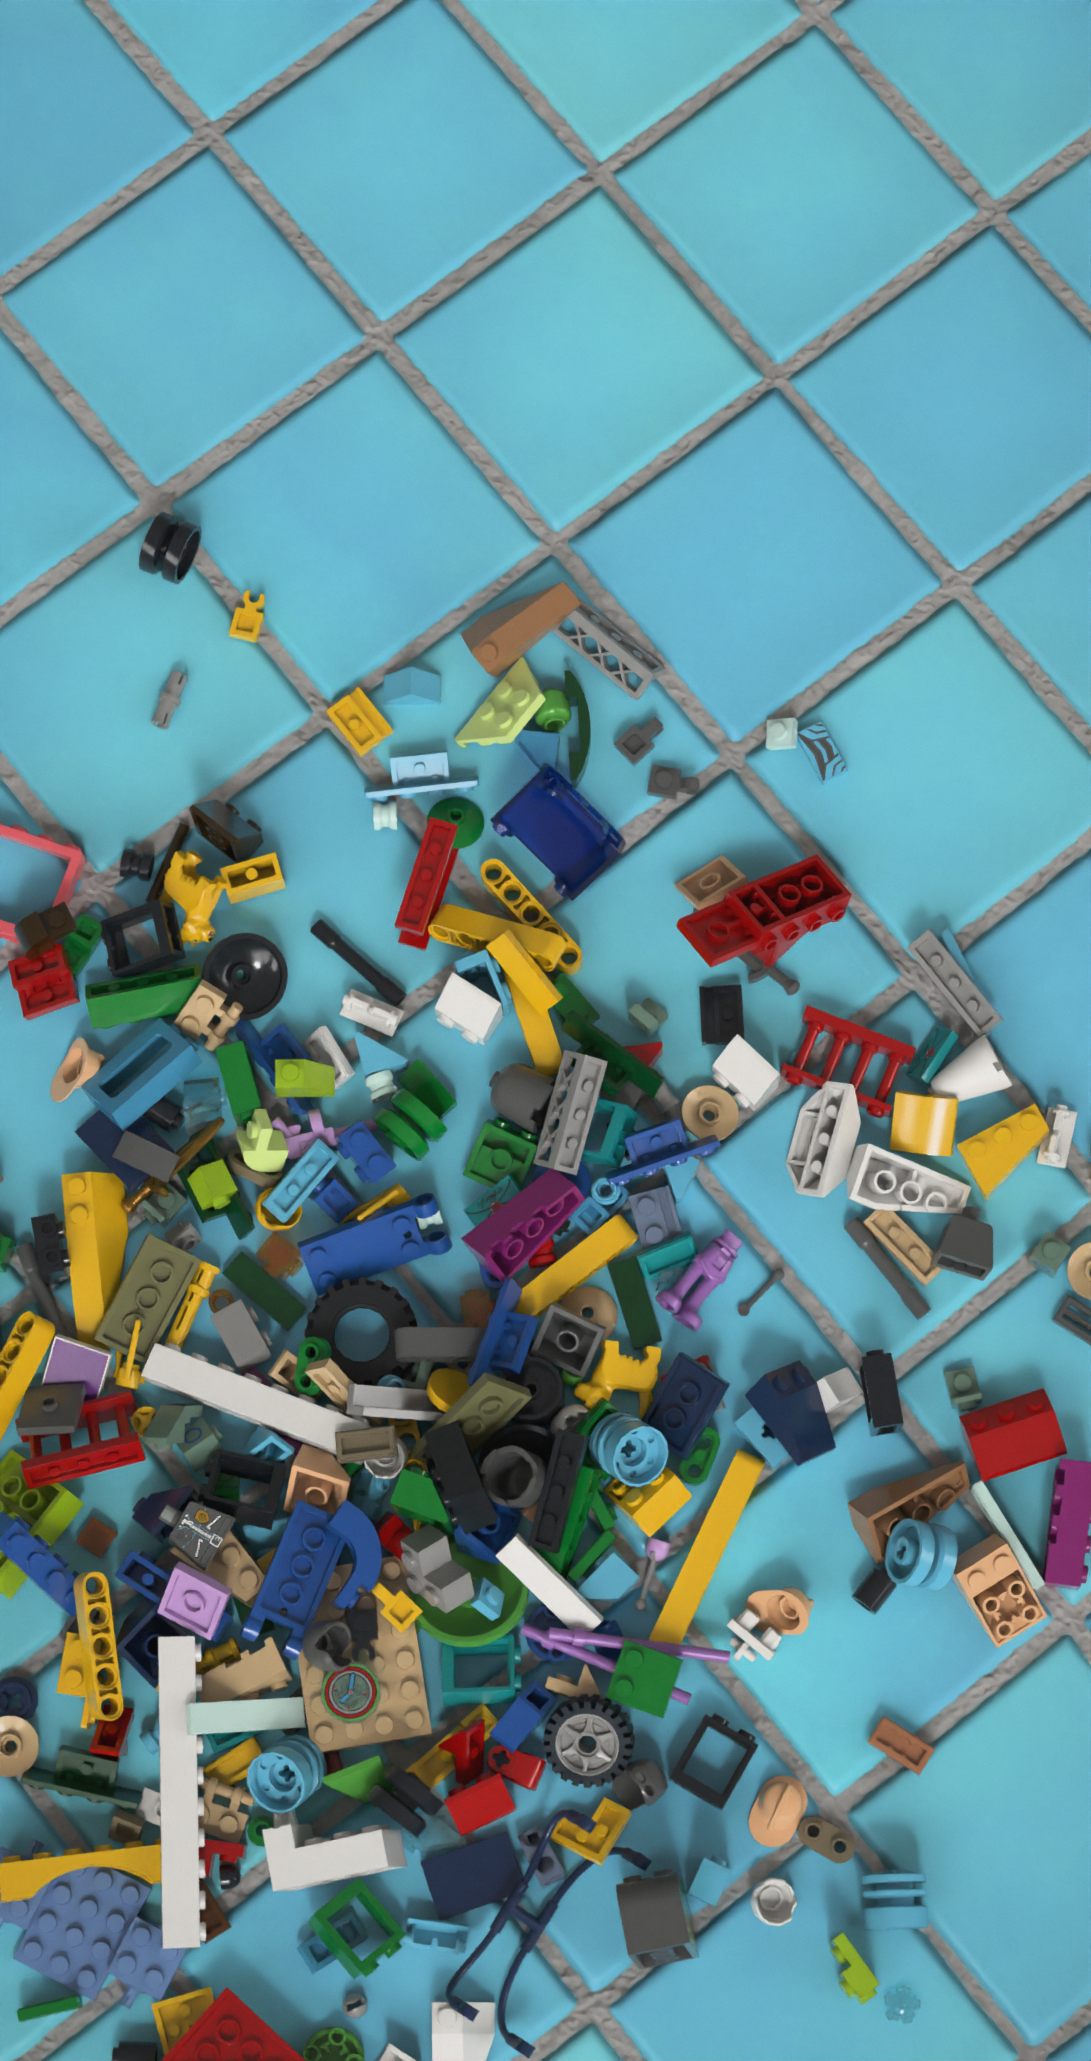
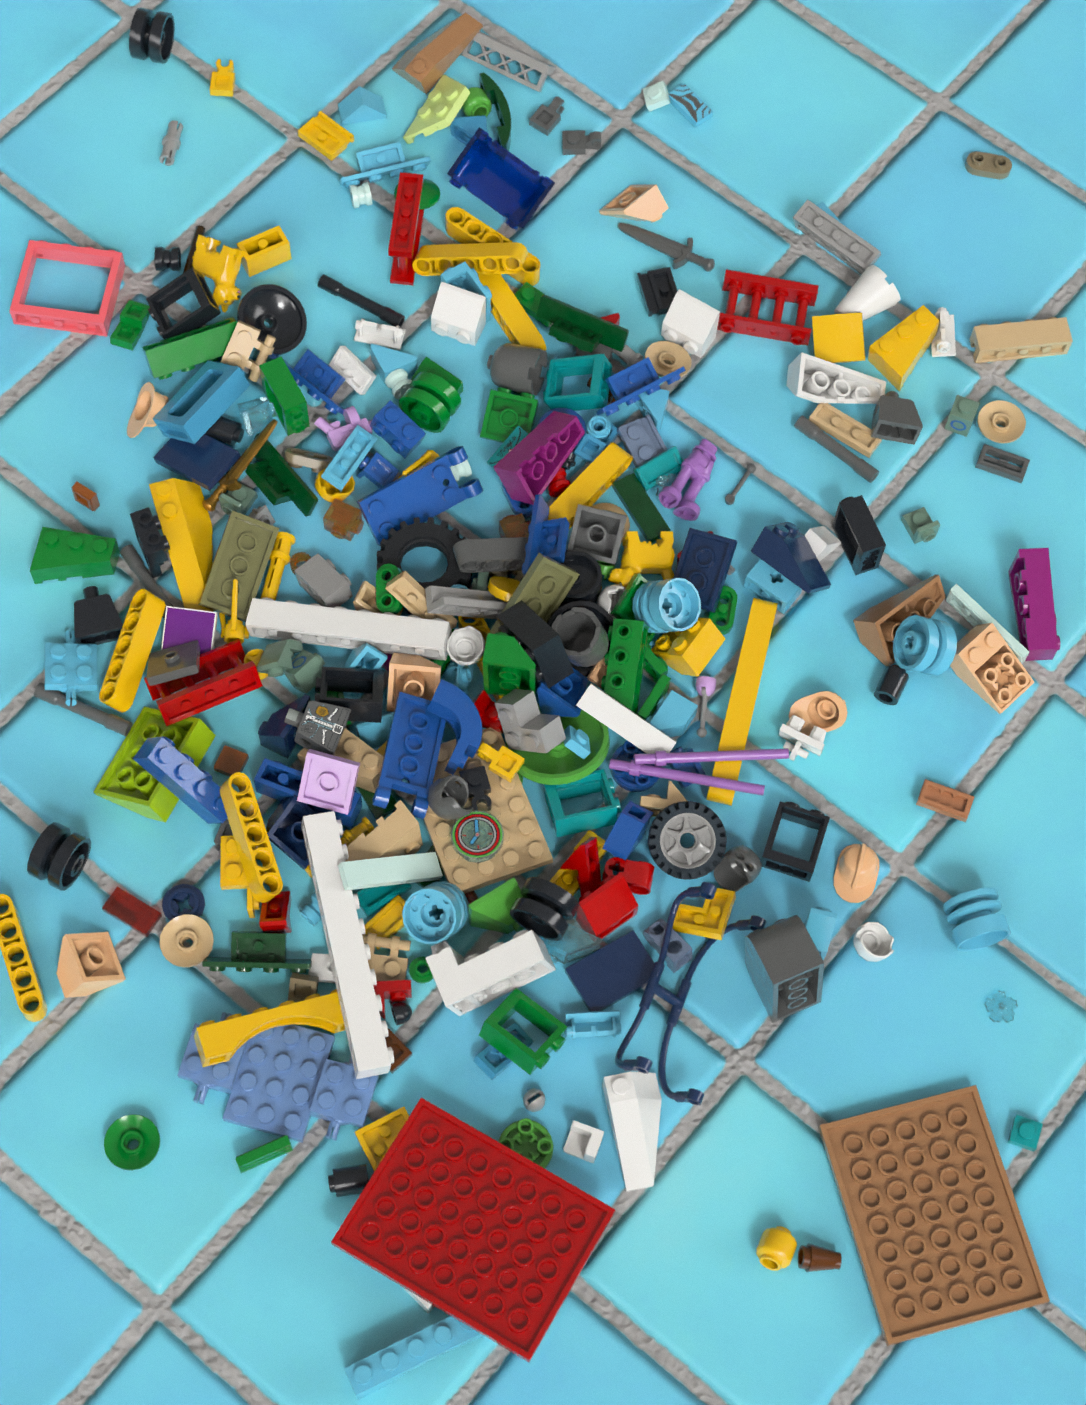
camera: 20 degrees left, 10 degrees down
red slope [8,943,80,1020] -> none
dark brown brick [14,901,78,960] -> none
dark grey slope [112,1130,180,1183] -> none
lime brick [187,1159,238,1210] -> none
dark brown slope [189,799,264,863] -> none
dark green tile [222,1251,308,1332] -> none
yellowish green brick [236,1109,289,1172] -> none
lime slope [275,1059,335,1097] -> none
dark tan tile [335,1425,398,1464] -> none
yellow tile [485,929,563,1014] -> none
black plate [528,1428,589,1554] -> none
light grey fence [533,1050,608,1175] -> none
green plate [605,1639,684,1718] -> none
sand green bracket [628,998,668,1038] -> none
red wedge [676,854,852,968] -> none
white wedge [786,1081,861,1198] -> none
dark tan plate [798,1816,855,1863] -> none
lime plate [830,1933,880,2005] -> none
teal tile [905,1027,959,1084] -> none
red slope [959,1388,1068,1482] -> none

